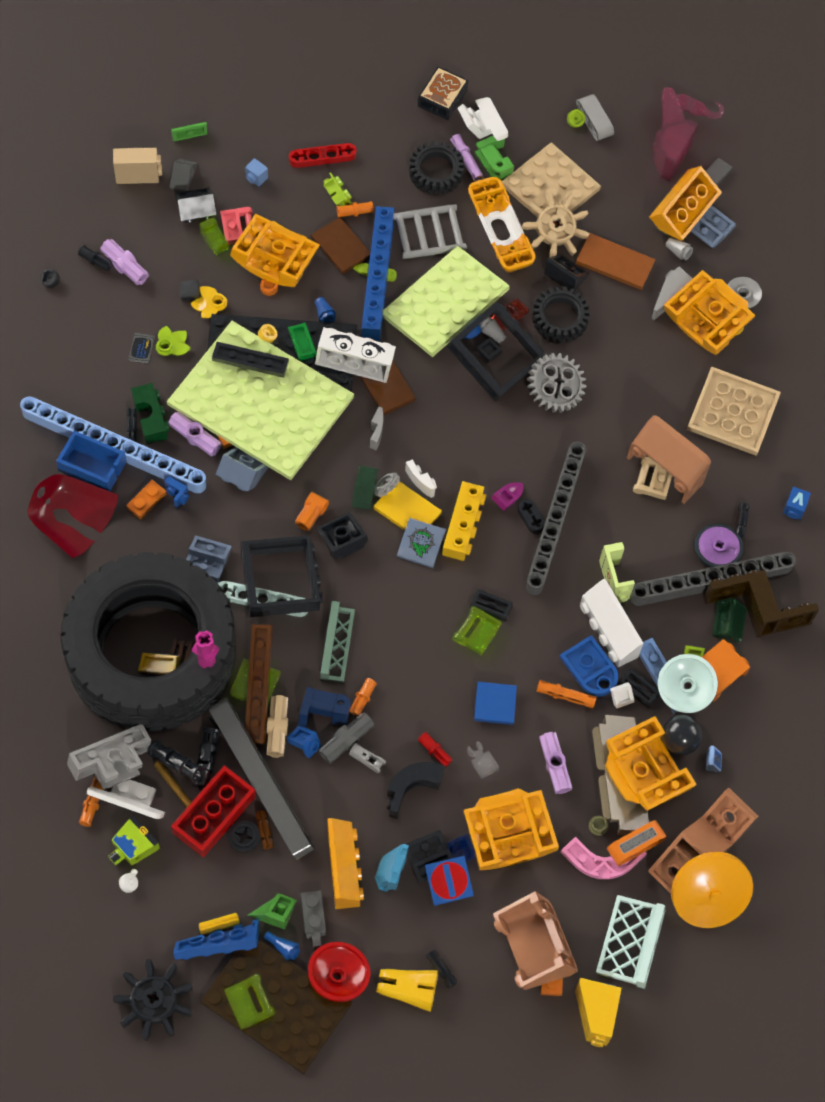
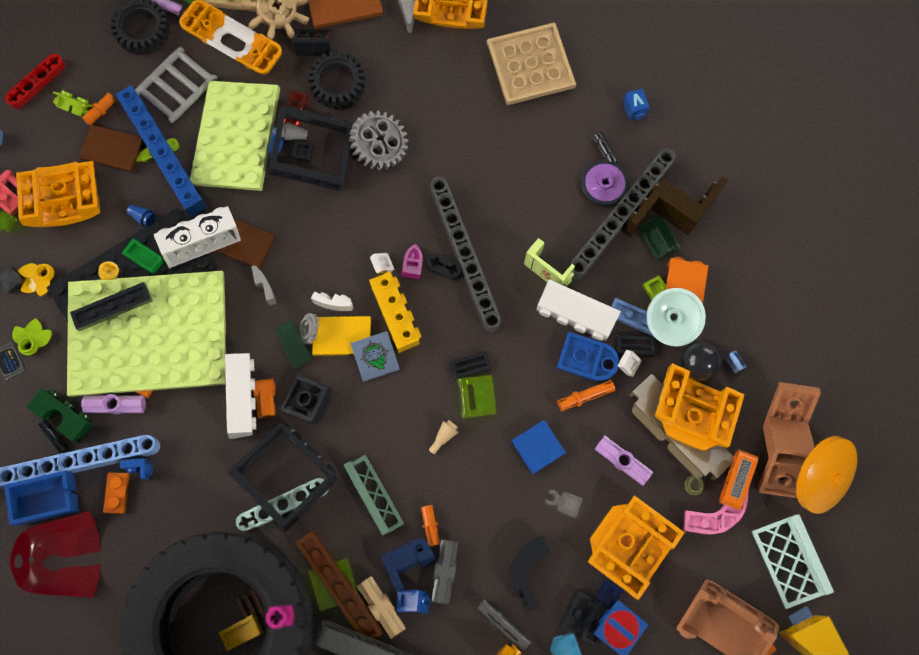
camera: 35 degrees left, 10 degrees up
sand blue slope [186,535,232,583] -> none
sand blue slope [216,447,268,491] -> none
orange tile [260,279,278,296] -> none
light grey bar [349,743,386,773] -> none
red axle [418,732,452,767] -> none
nougat windscreen [627,416,711,504] -> none
tan plate [633,457,672,500] -> none
none -> white slope [225,353,256,439]
none -> white plate [370,253,395,274]
none -> tan cone [429,420,459,454]
none -> dark grey pin [477,599,531,651]

